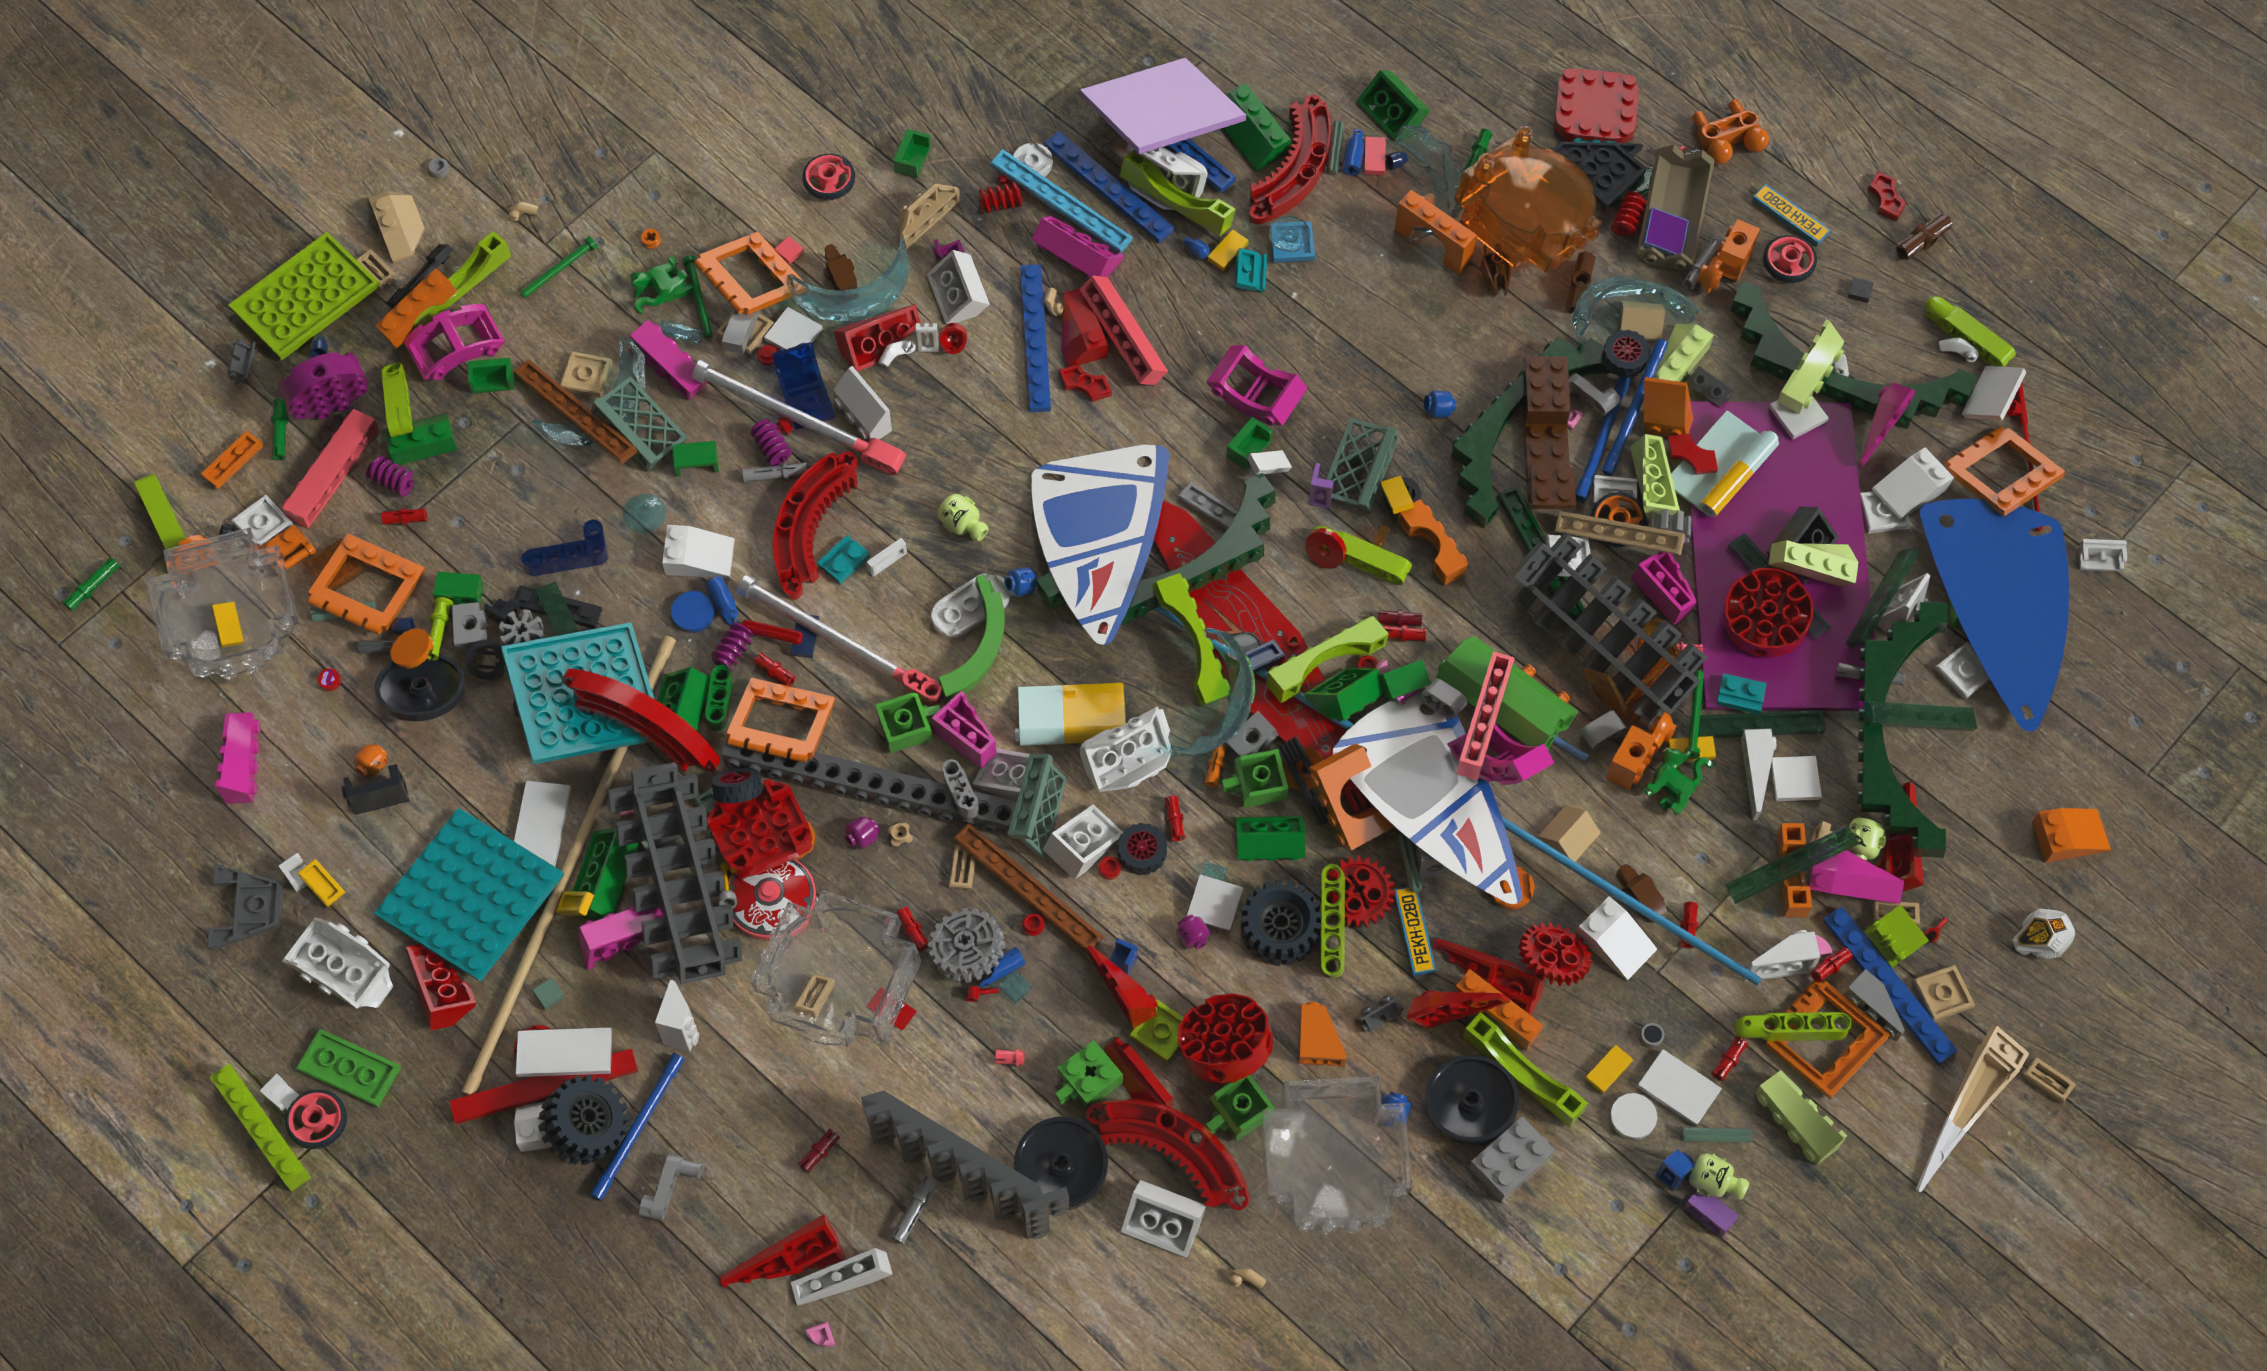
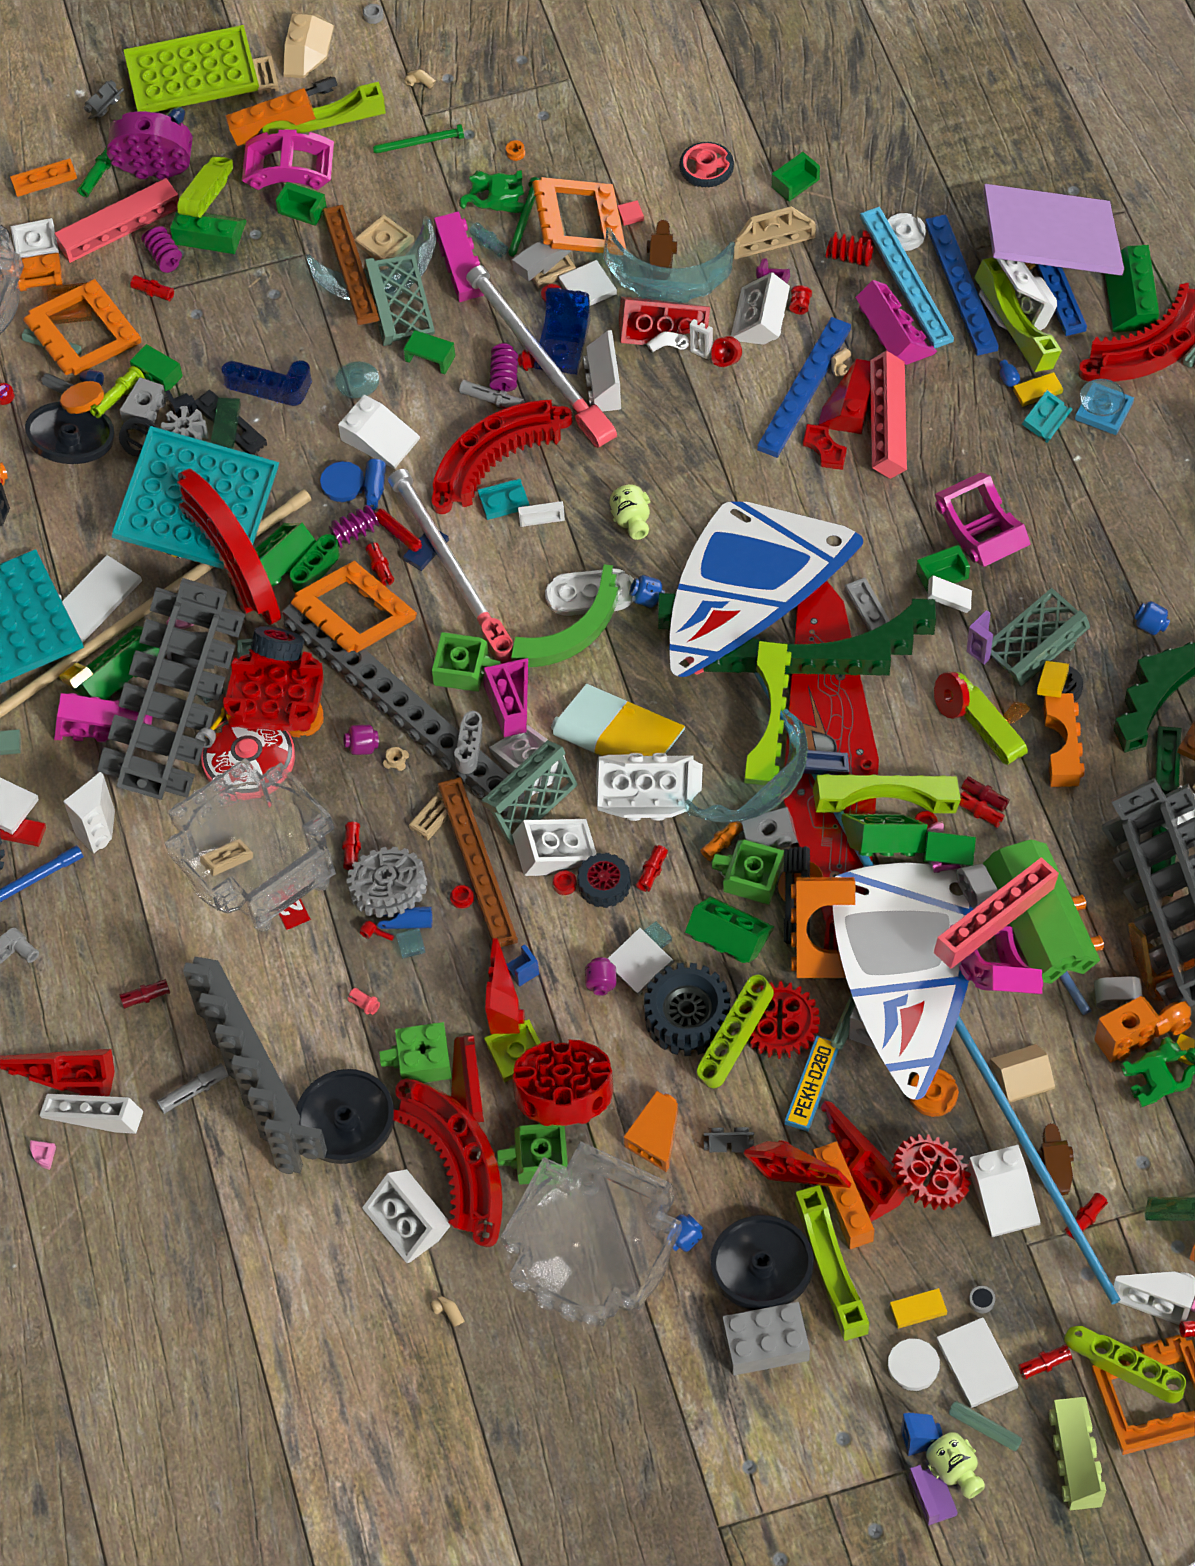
camera: 35 degrees right, 5 degrees down
none -> red bush [789,285,812,315]

